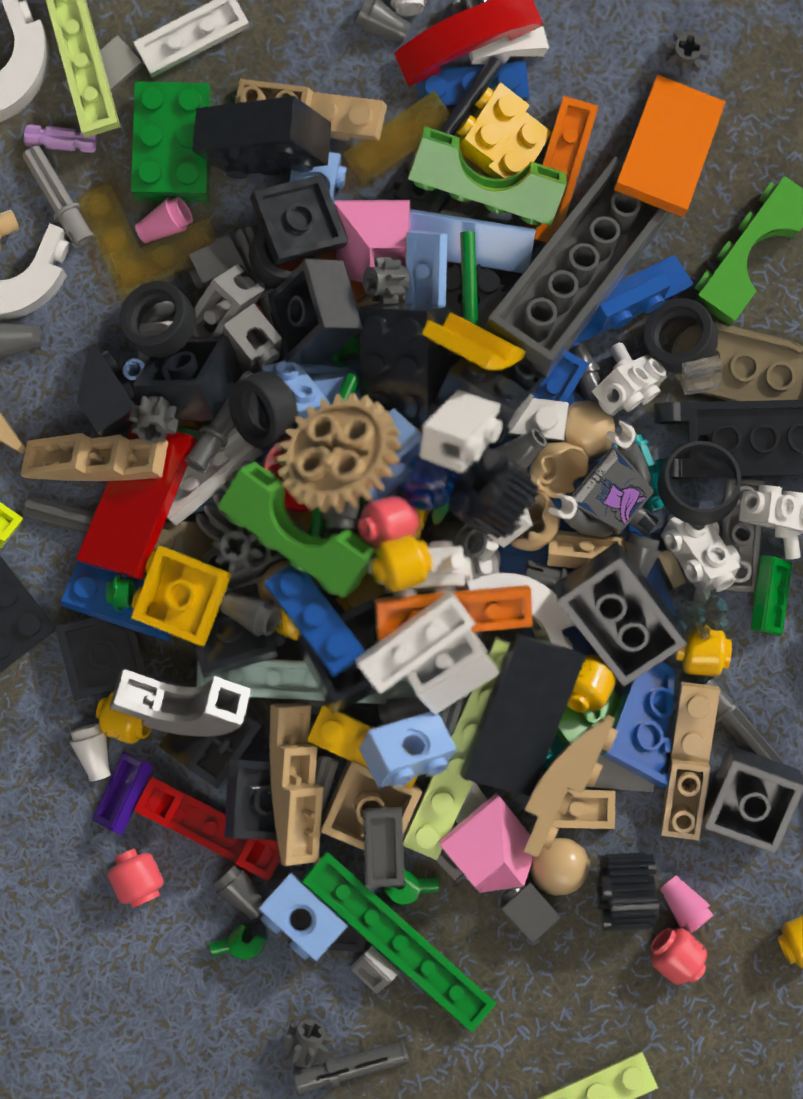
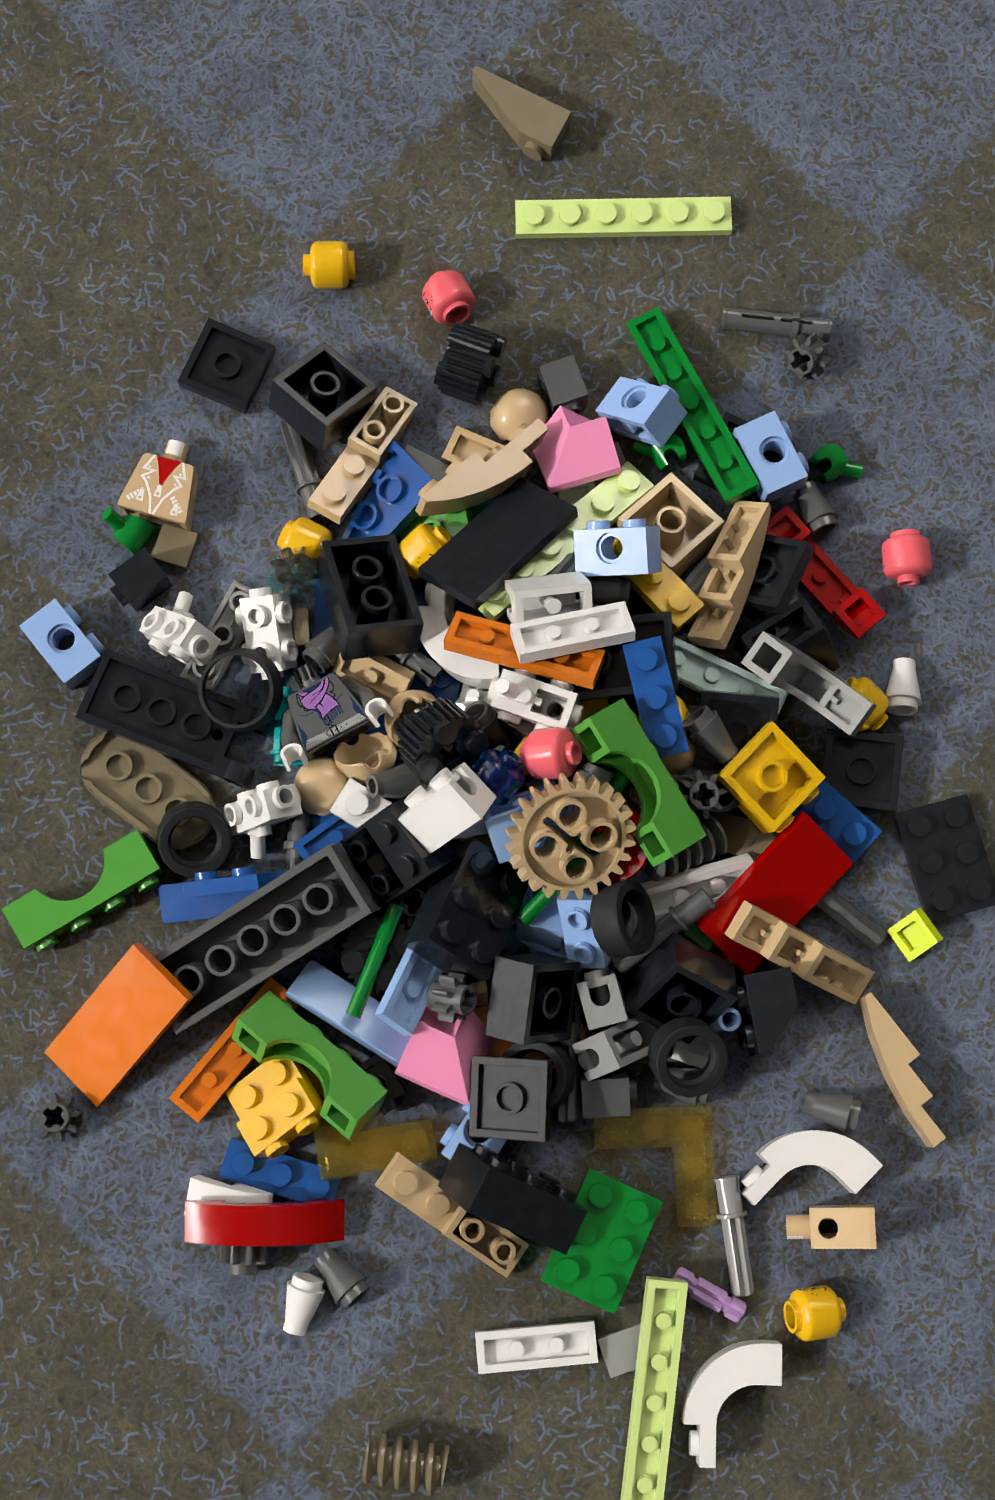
camera: 155 degrees left, 5 degrees down
dark purple tile [92,751,154,835] -> none
green plate [106,574,136,612] -> none
dark grey gear [129,396,179,443] -> none
bright pink cone [135,196,193,244] -> none
light grey tile [350,946,400,994] -> none
dark grey tile [363,807,405,887] -> none
yellow head [371,535,433,592] -> none
yellow slope [422,313,526,370] -> none
black bar [439,56,503,136] -> none
bright pink cone [659,875,714,933] -> none
clear tile [681,355,722,395] -> none
green plate [750,555,793,636] -> none
none -> light blue brick [595,376,688,447]

